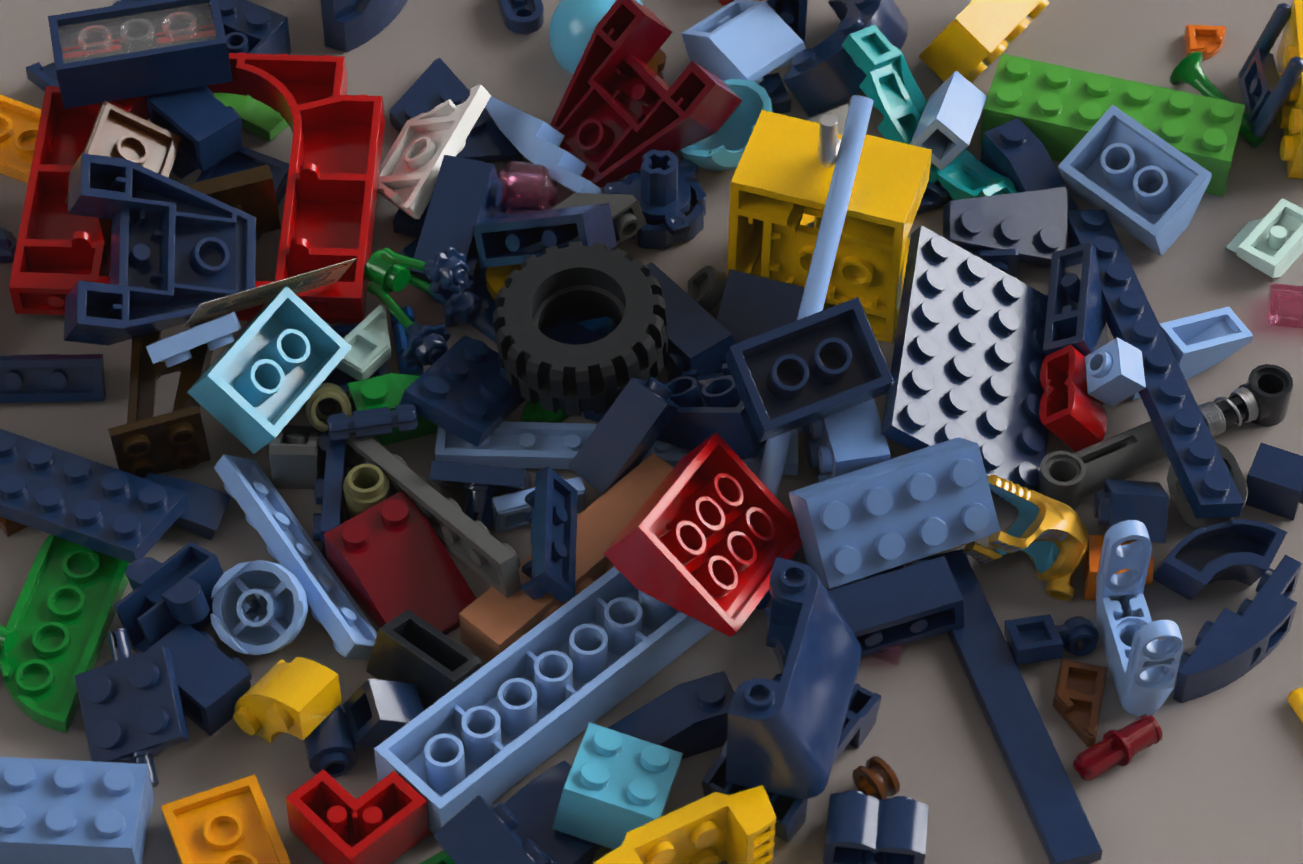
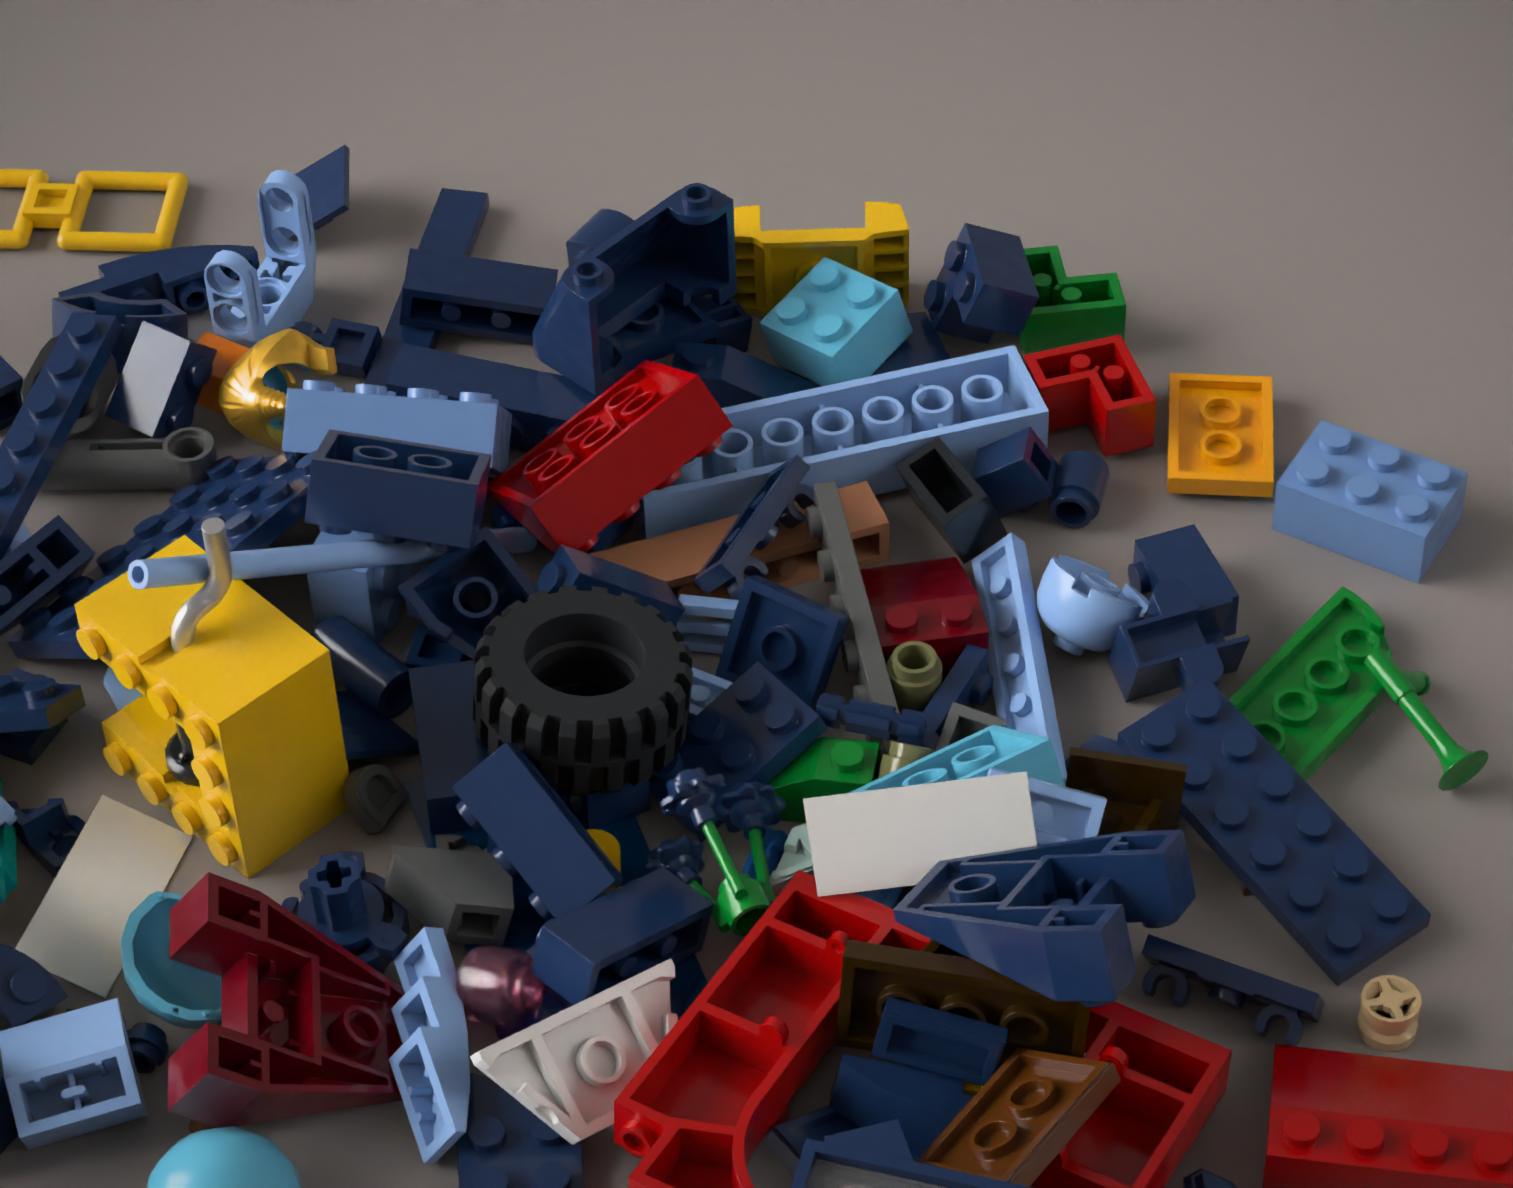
camera: 150 degrees left, 5 degrees down
dark blue plate [75,628,189,787] -> none
yellow brick [233,657,342,744] -> none
red brick [1039,344,1108,452] -> none
reddish brown tile [1052,659,1108,747] -> none
dark red axle [1073,714,1163,781] -> none
light blue plate [1084,337,1146,407] -> none
none -> dark blue piece [272,145,350,241]
none -> dark blue brick [399,248,558,344]

